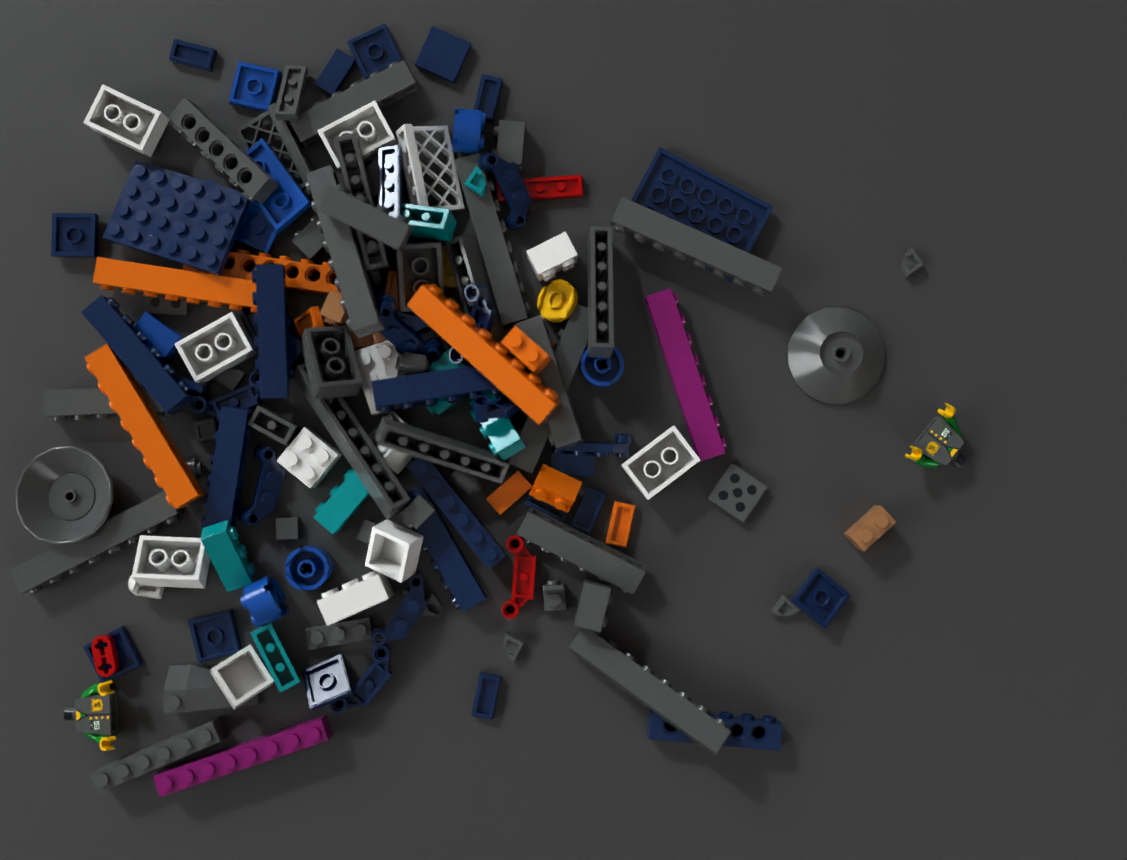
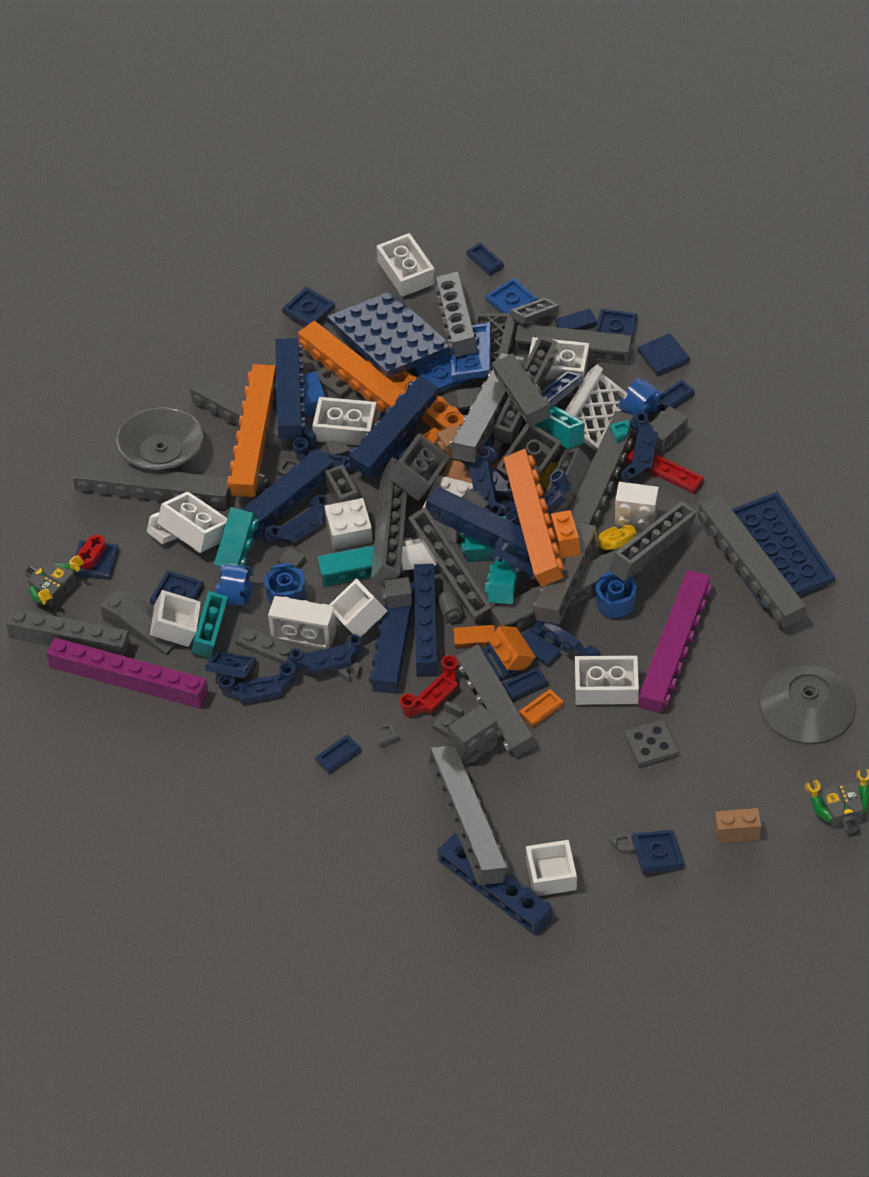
camera: 40 degrees right, 35 degrees down
none -> white piece [526,840,577,896]

